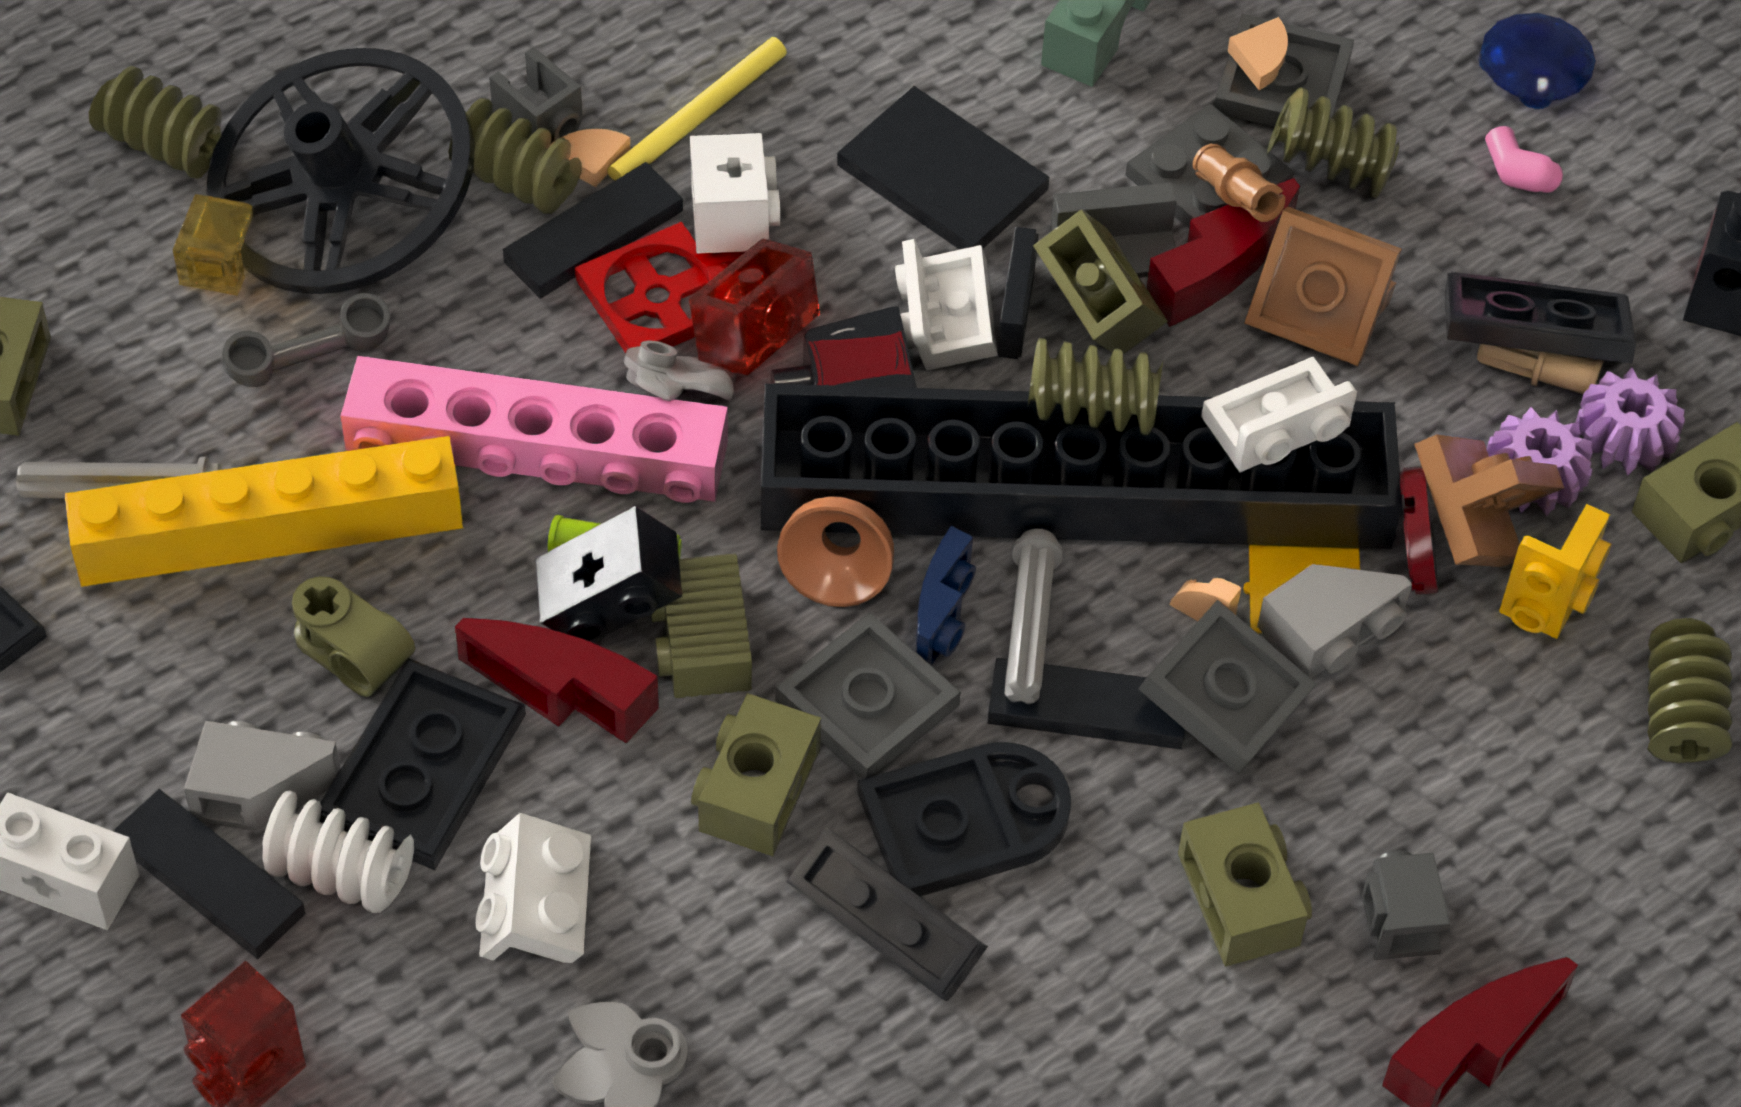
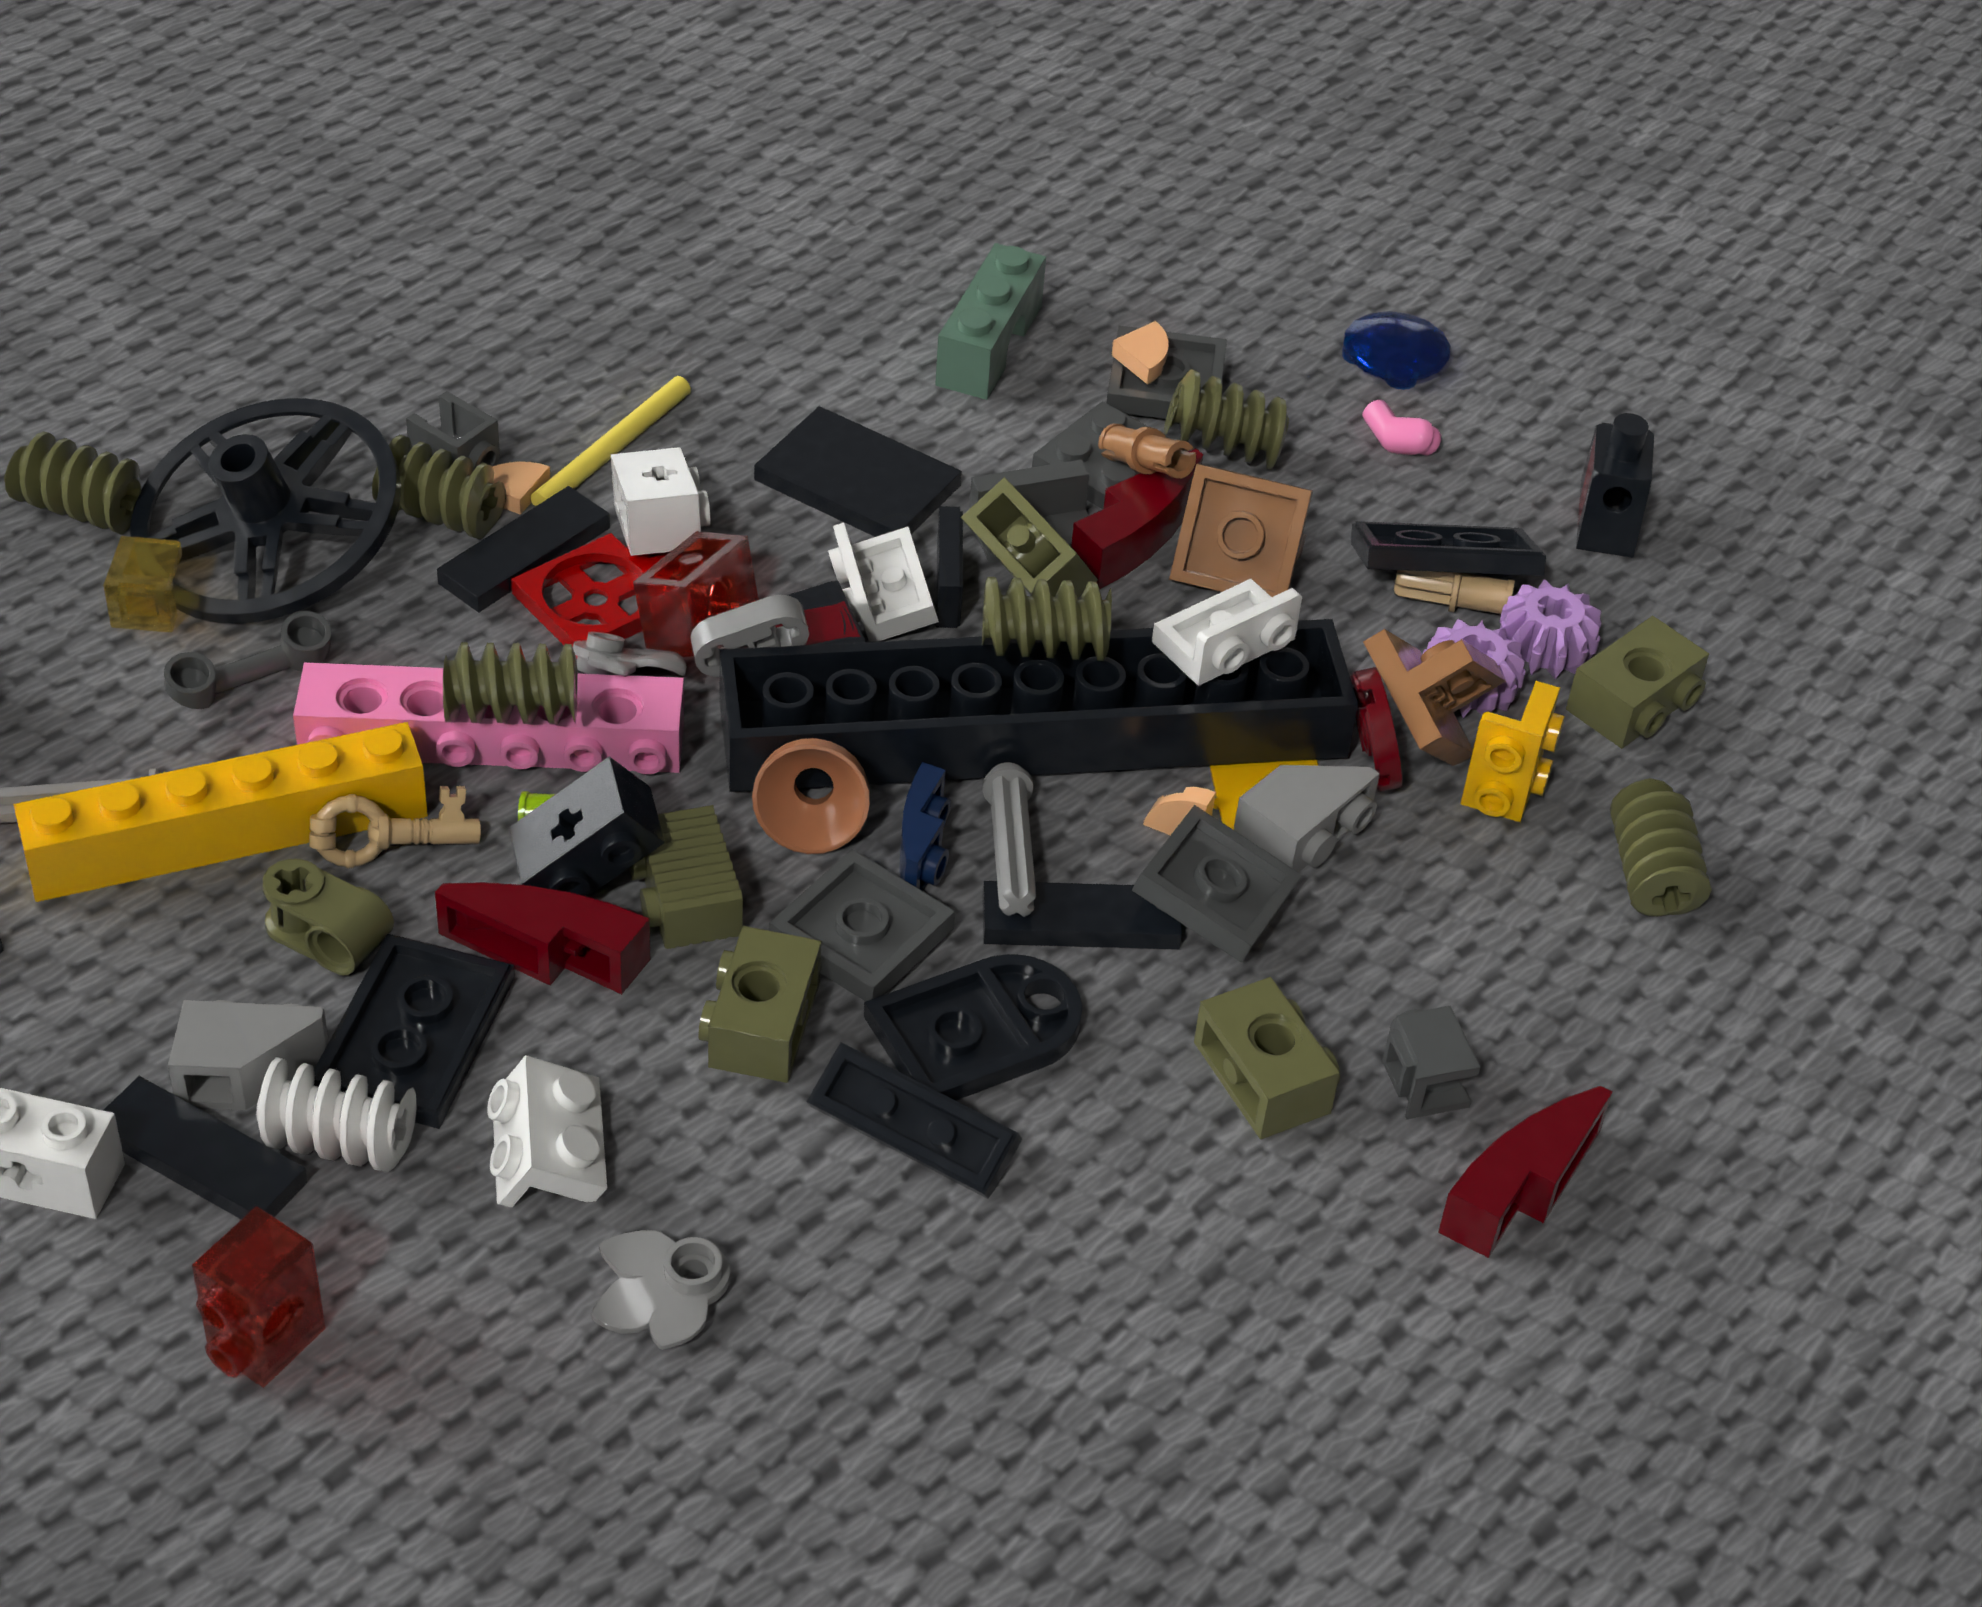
camera: 10 degrees left, 10 degrees down
none -> tan piece [309,786,481,868]
none -> olive piece [443,642,578,724]
none -> light grey beam [690,595,809,677]

